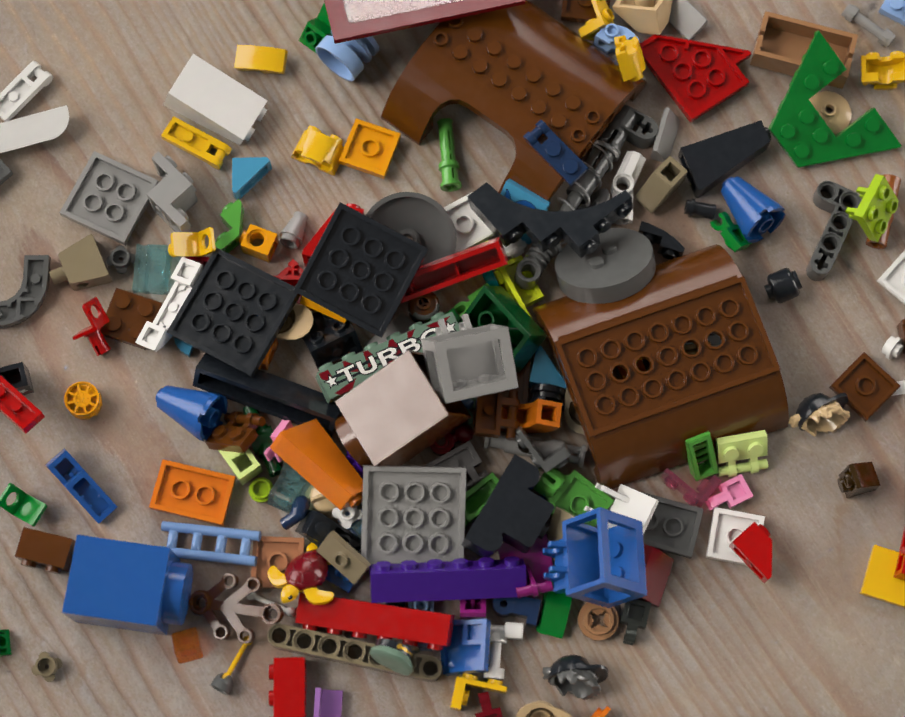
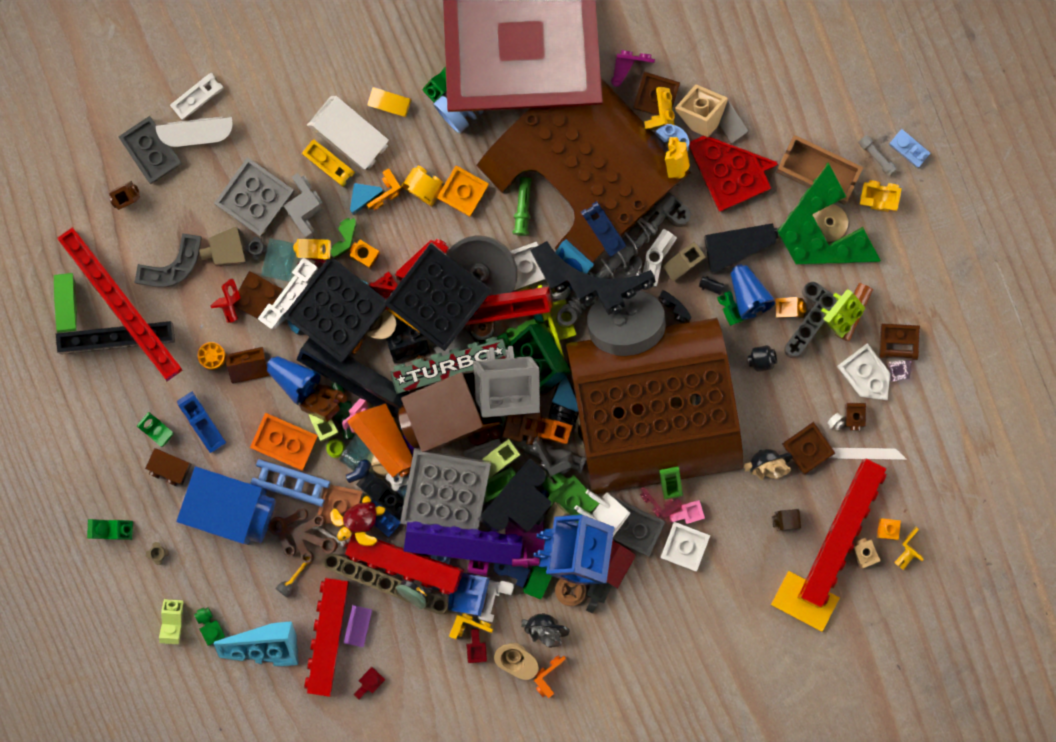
camera: 10 degrees right, 10 degrees up
clear orange slope [171,627,203,664] -> none
light grey cone [280,211,308,249] -> none
dark tan plate [316,530,371,585] -> none
light grey slope [651,107,680,162] -> none
yellowish green plate [715,430,768,478] -> none
red slope [729,522,772,583] -> none
none -> reddish brown panel [226,347,269,384]
none -> light orange bracket [367,168,402,210]
none -> yellowish green slope [482,439,520,479]
none -> light orange bracket [775,297,806,318]

